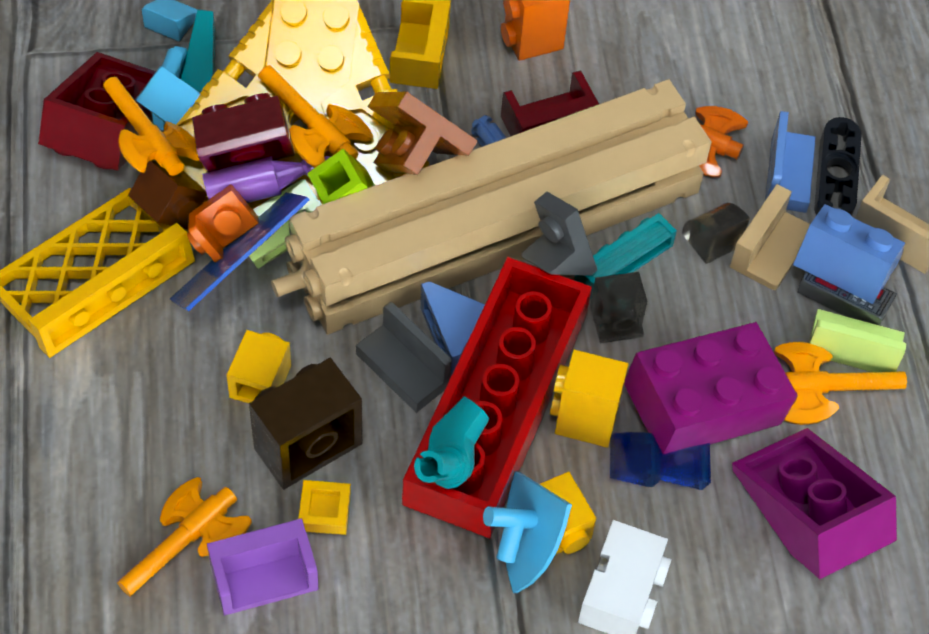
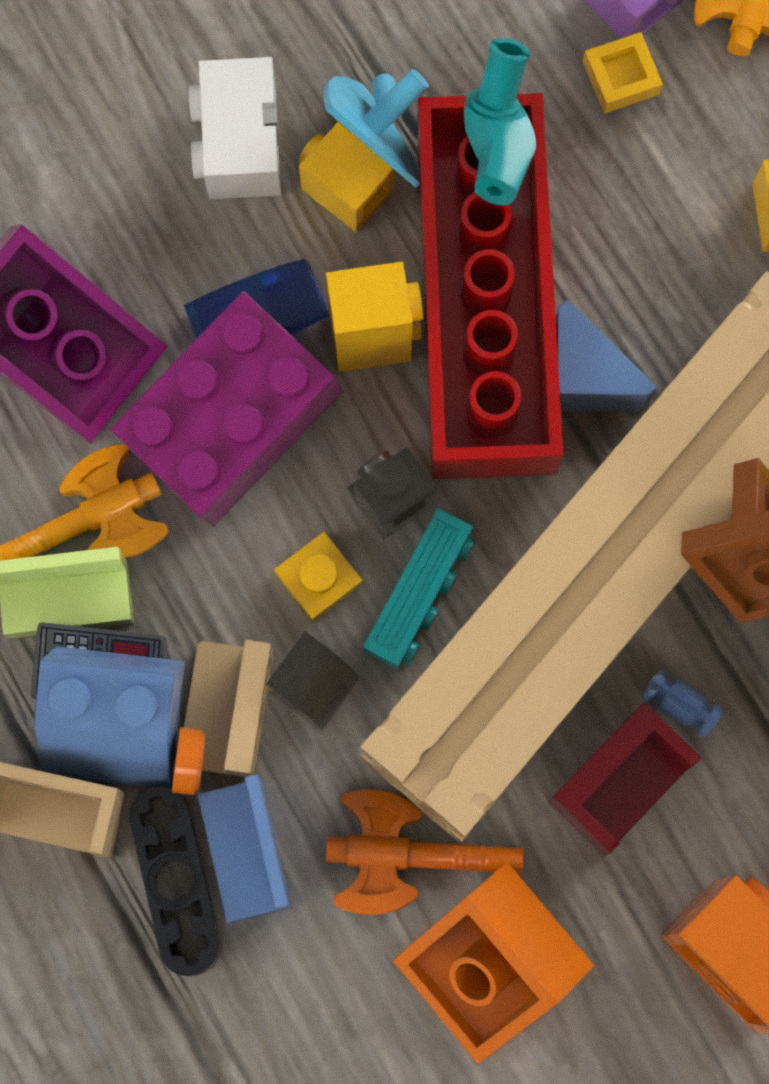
camera: 160 degrees right, 20 degrees up
dark brown brick [249,357,362,490] -> none
dark grey panel [356,302,452,413] -> none
dark grey slope [521,191,597,276] -> none
none -> orange tile [172,727,205,795]
none -> yellow plate [274,532,363,623]
none -> orange slope [392,862,595,1064]

